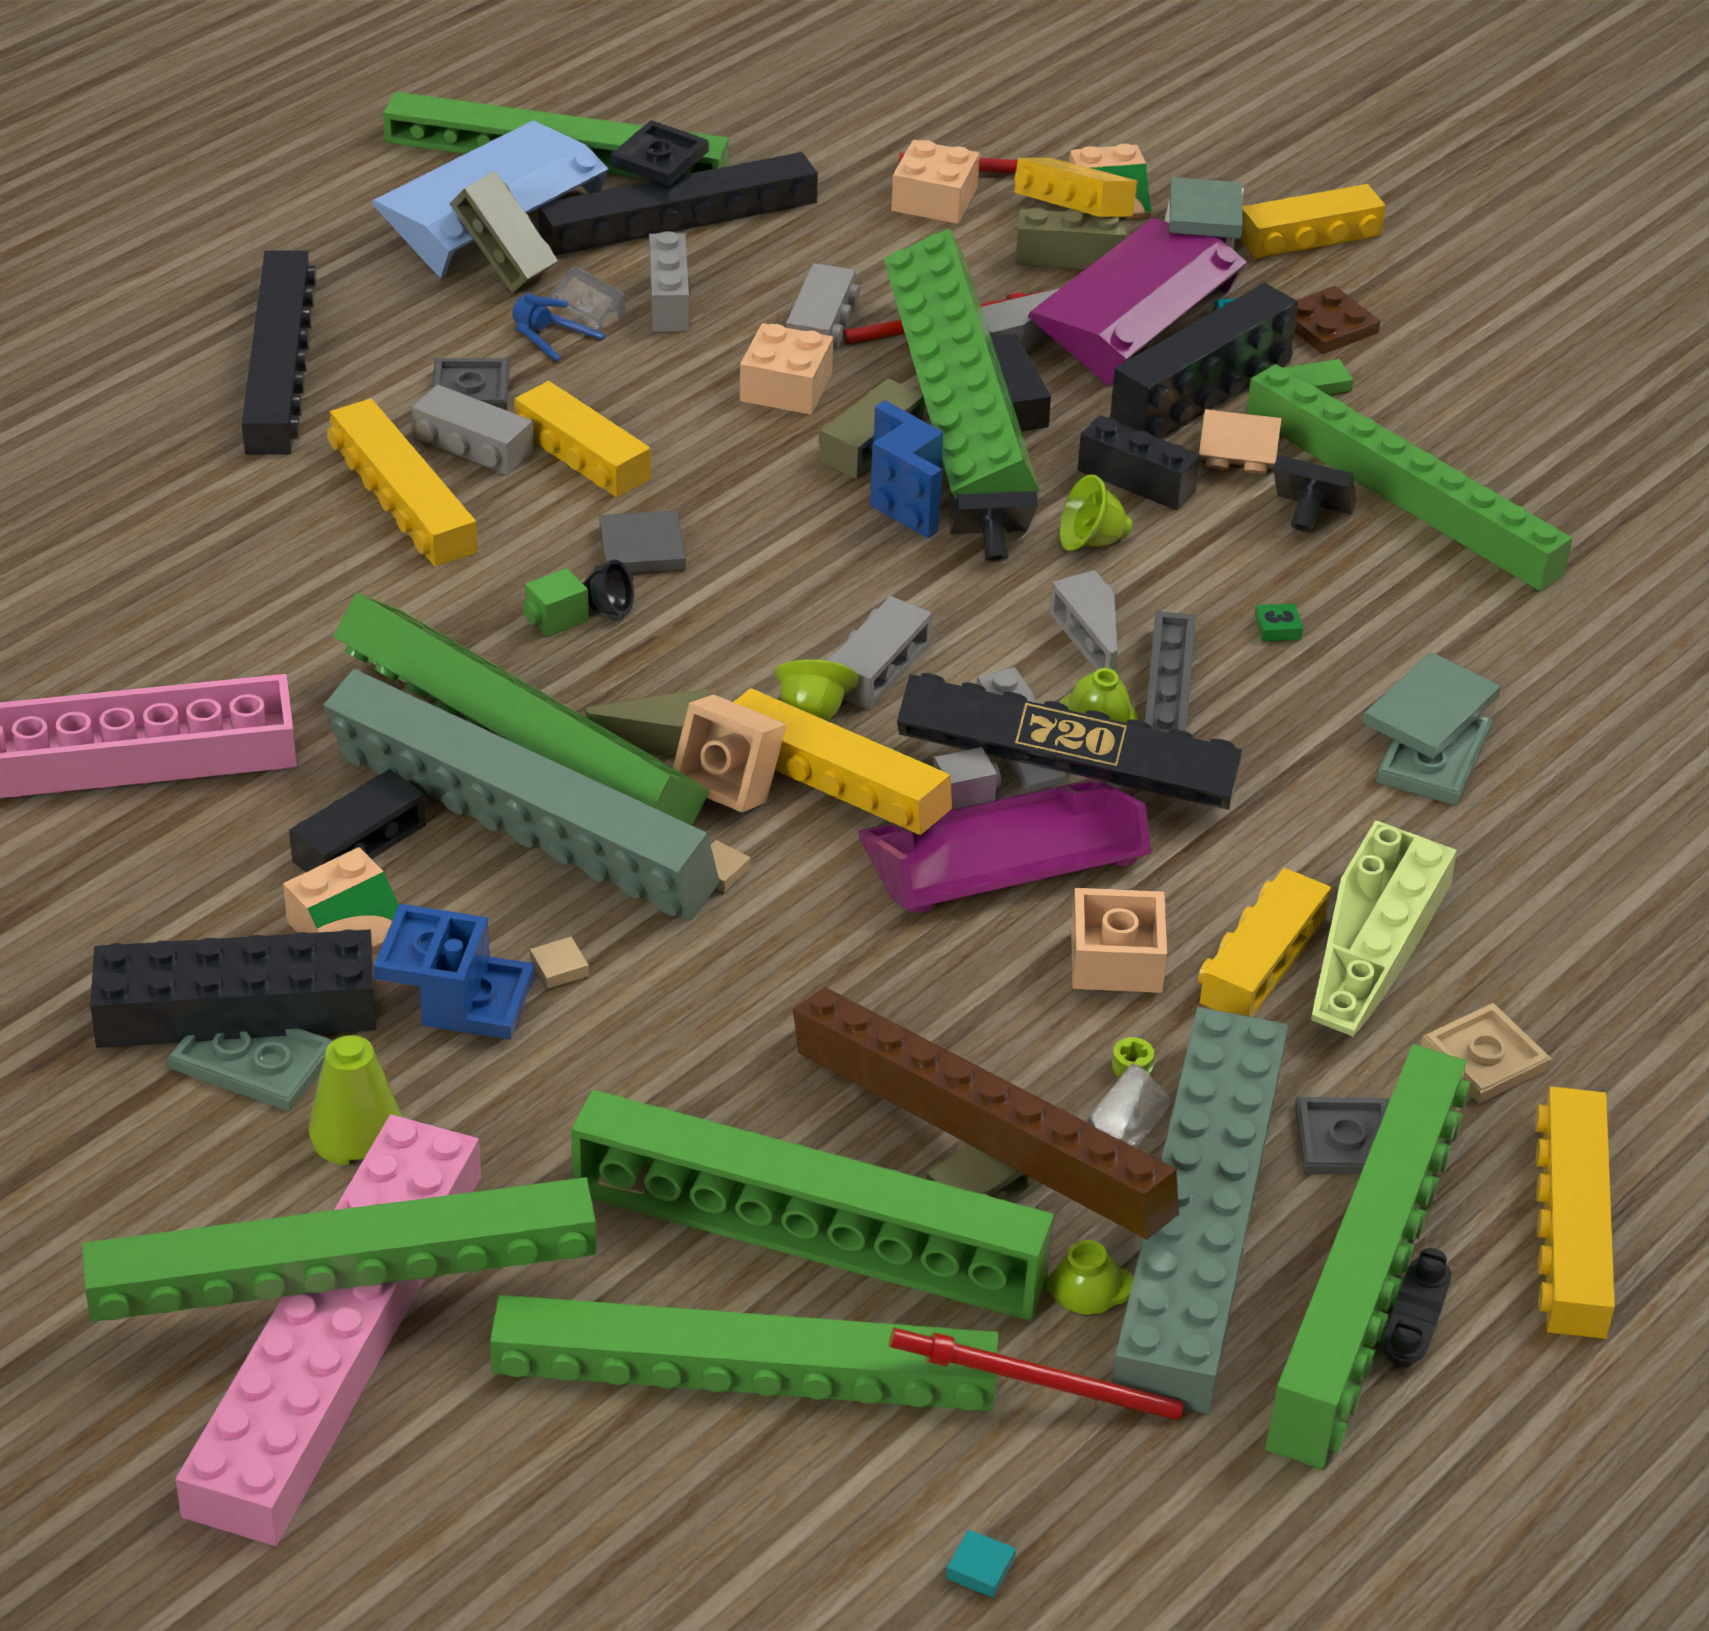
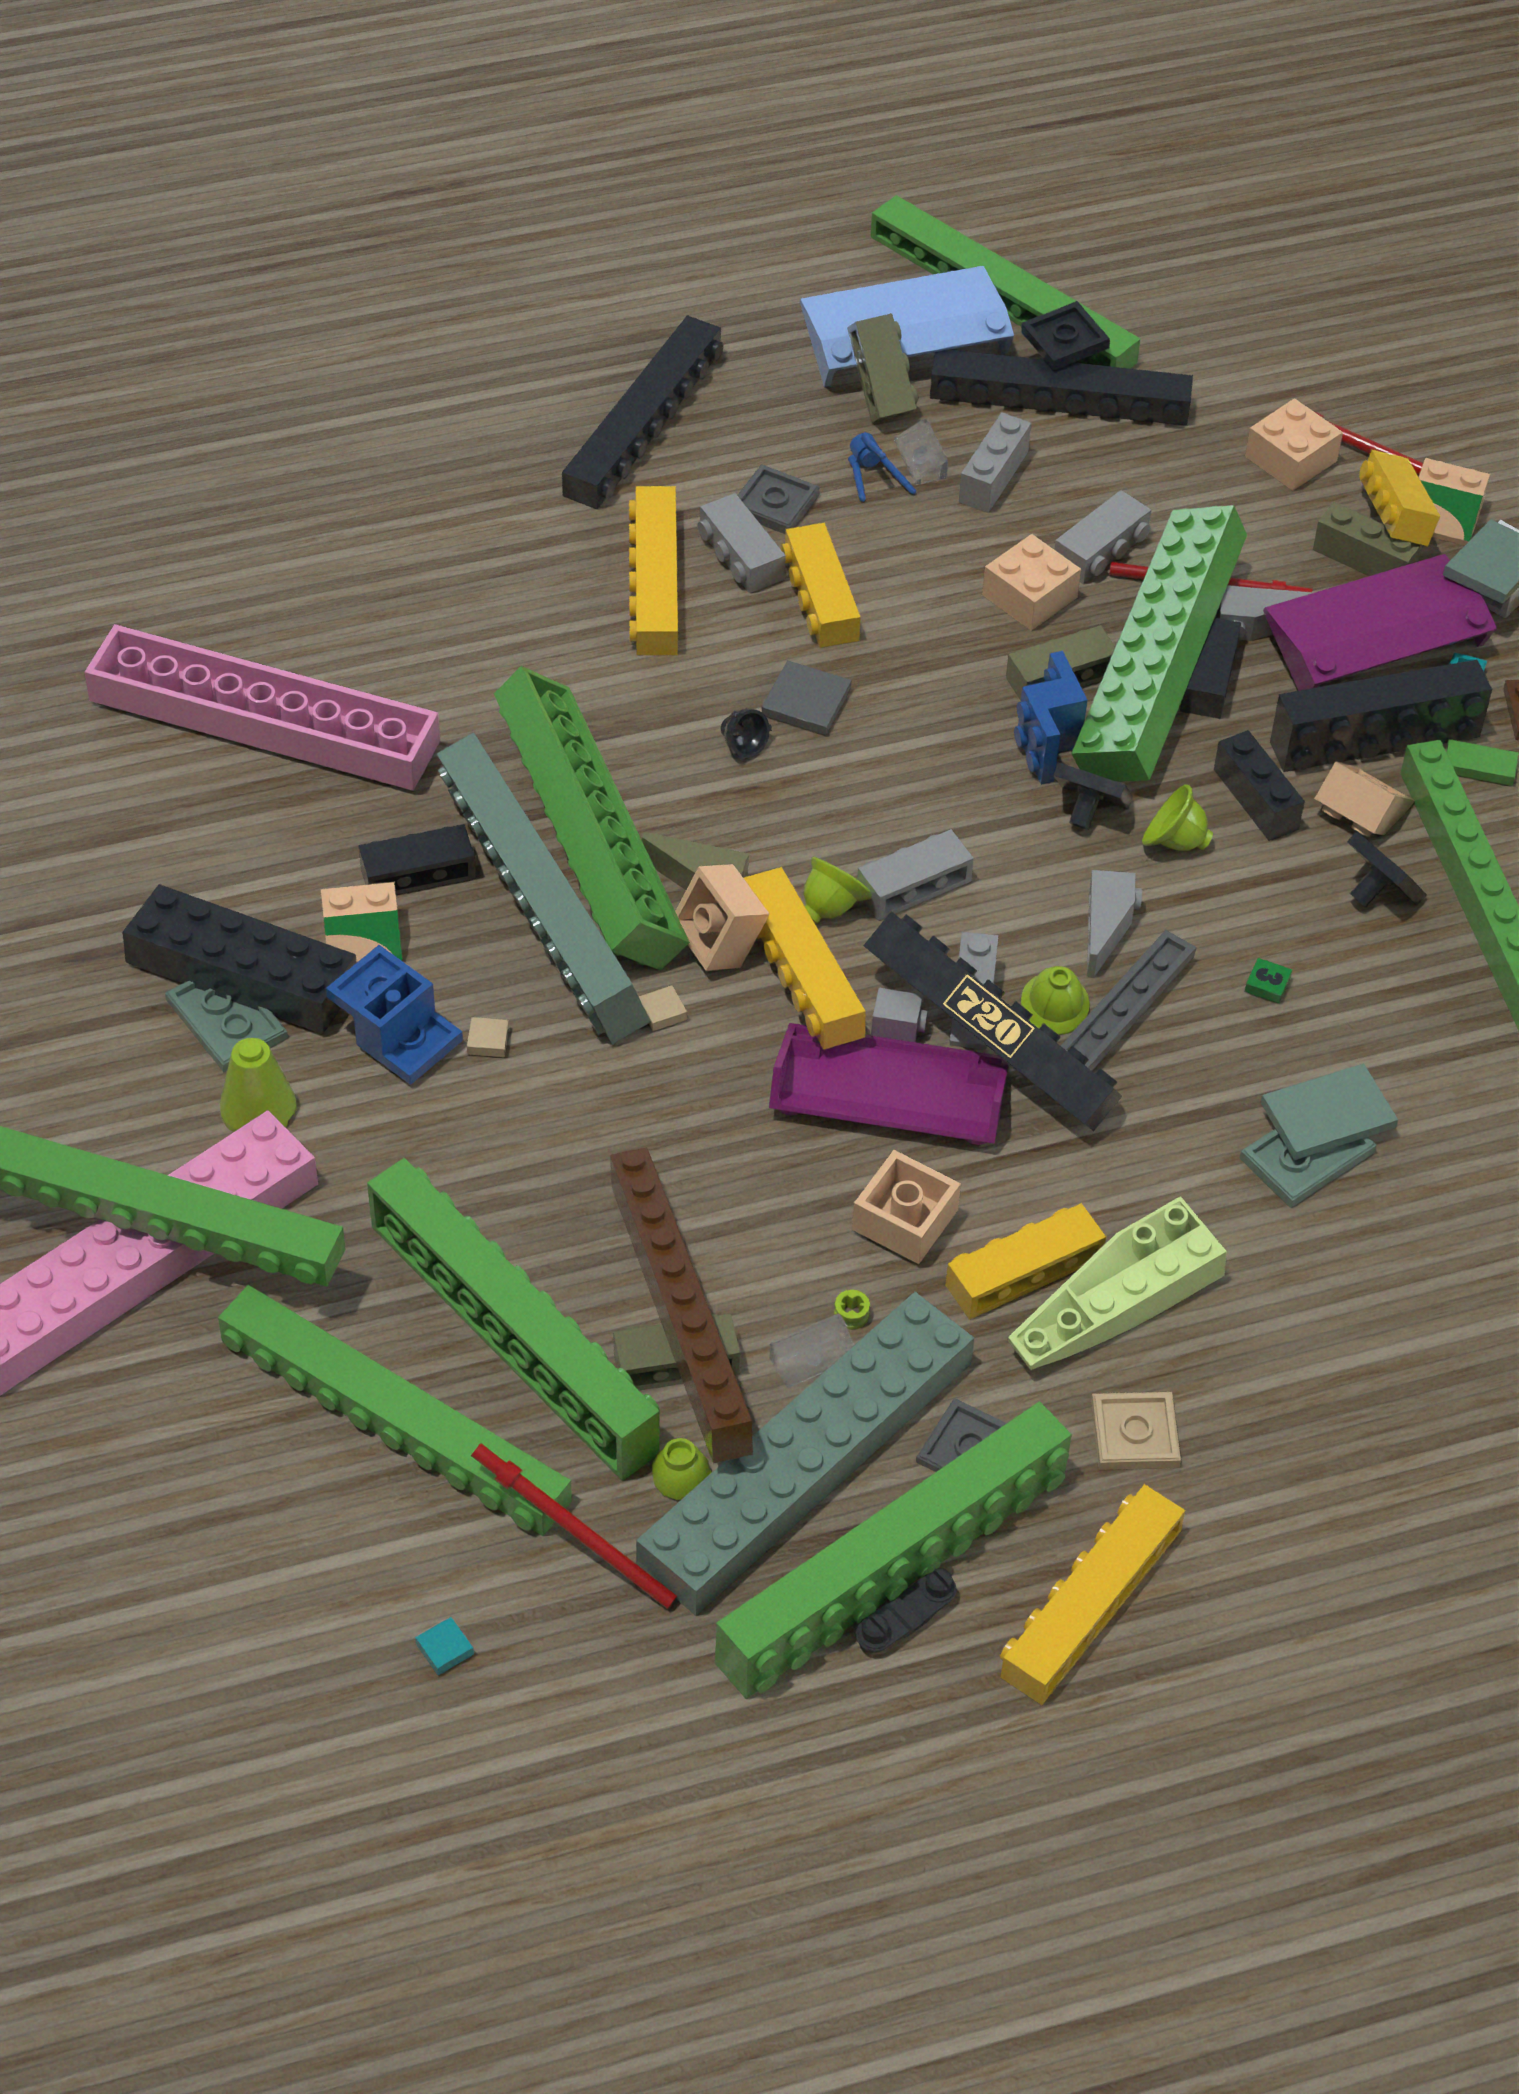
camera: 30 degrees right, 10 degrees up
bright green brick [523,568,589,637] -> none

